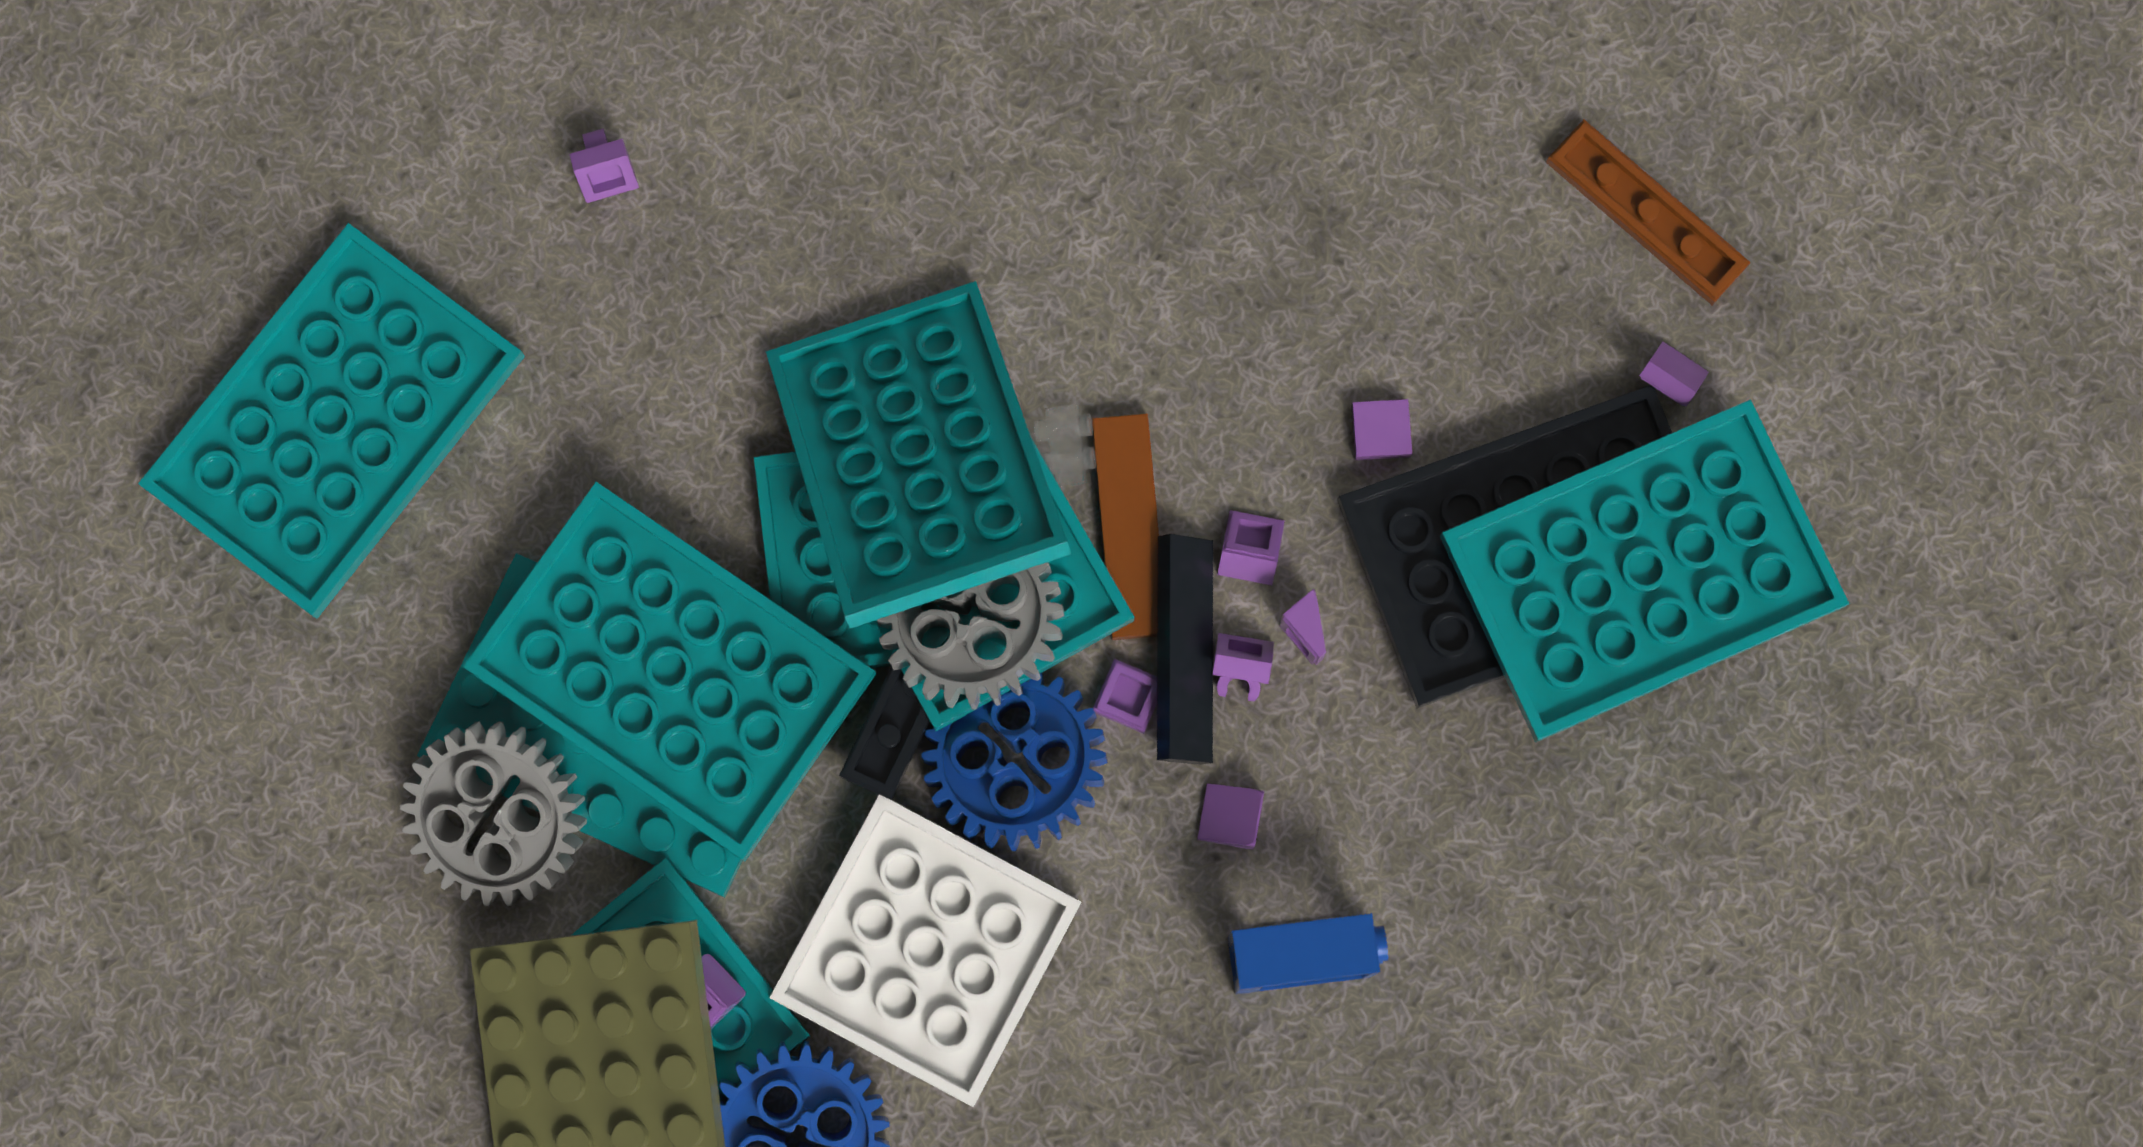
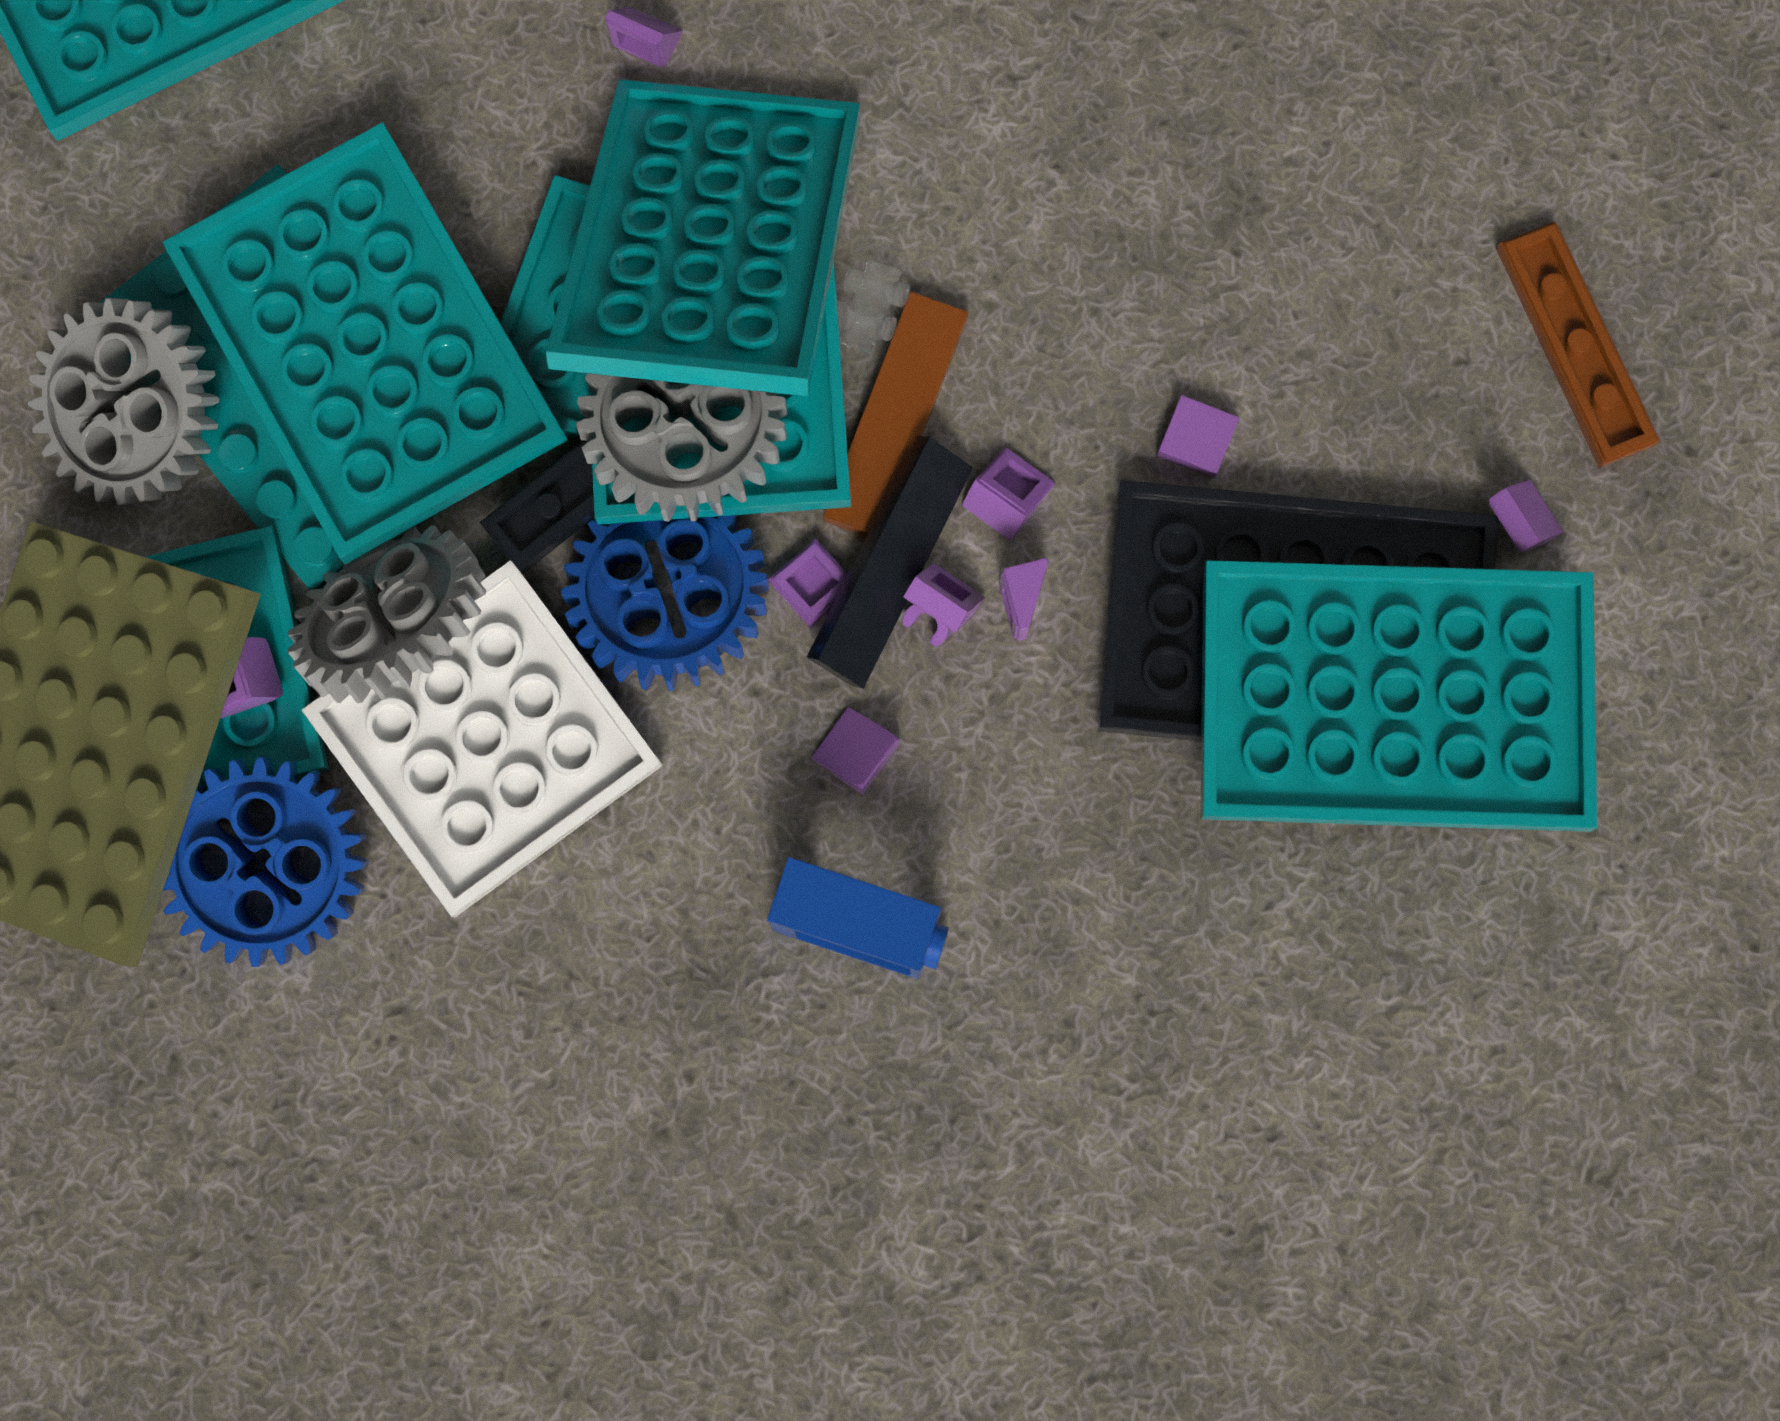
camera: 25 degrees right, 0 degrees up
none -> light grey gear [287,525,486,703]
none -> medium lavender slope [605,7,683,68]

